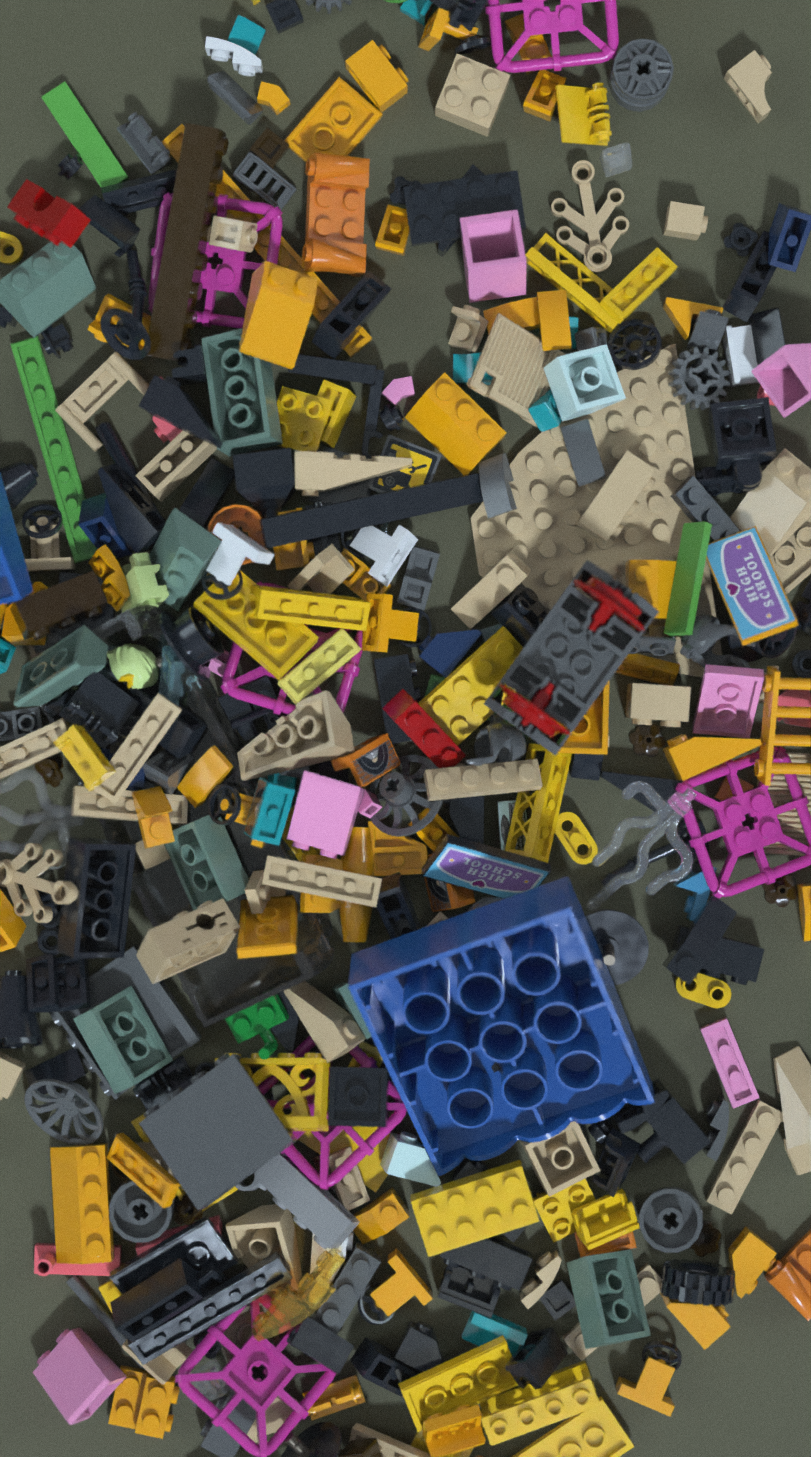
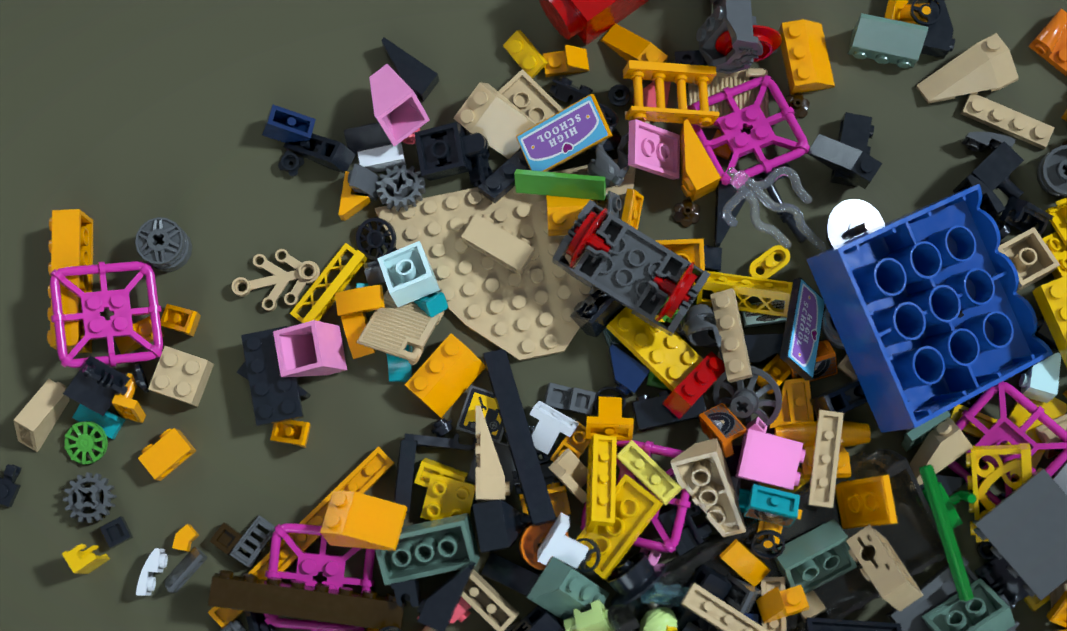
camera: 90 degrees left, 10 degrees down
tan bracket [209,216,258,253] -> none
teal slope [228,15,266,56] -> none
tan bracket [245,870,287,914] -> none
light orange tile [284,77,383,162] -> none
orange piece [302,152,370,277] -> none
black slope [312,271,392,359] -> none
black plate [328,1067,389,1127] -> none
bright pink piece [382,376,415,406] -> none
black plate [390,176,421,206] -> none
tan bracket [448,305,488,353] -> none
tan slope [451,550,531,629] -> none
dark grey slope [479,453,517,518] -> none
yellow hinge [555,83,612,146] -> none
dark grey slope [561,419,606,487] -> none
clear slope [599,142,632,177] -> none
yellow plate [599,247,678,324] -> none
tan brick [625,683,691,727] -> none
tan brick [663,201,708,241] -> none
dark azure slope [673,867,717,921] -> none
yellow plate [675,972,731,1008] -> none
bright pink plate [699,1017,759,1109] -> none
tan arch [723,50,772,123] -> none
none -> green axle [919,465,974,602]

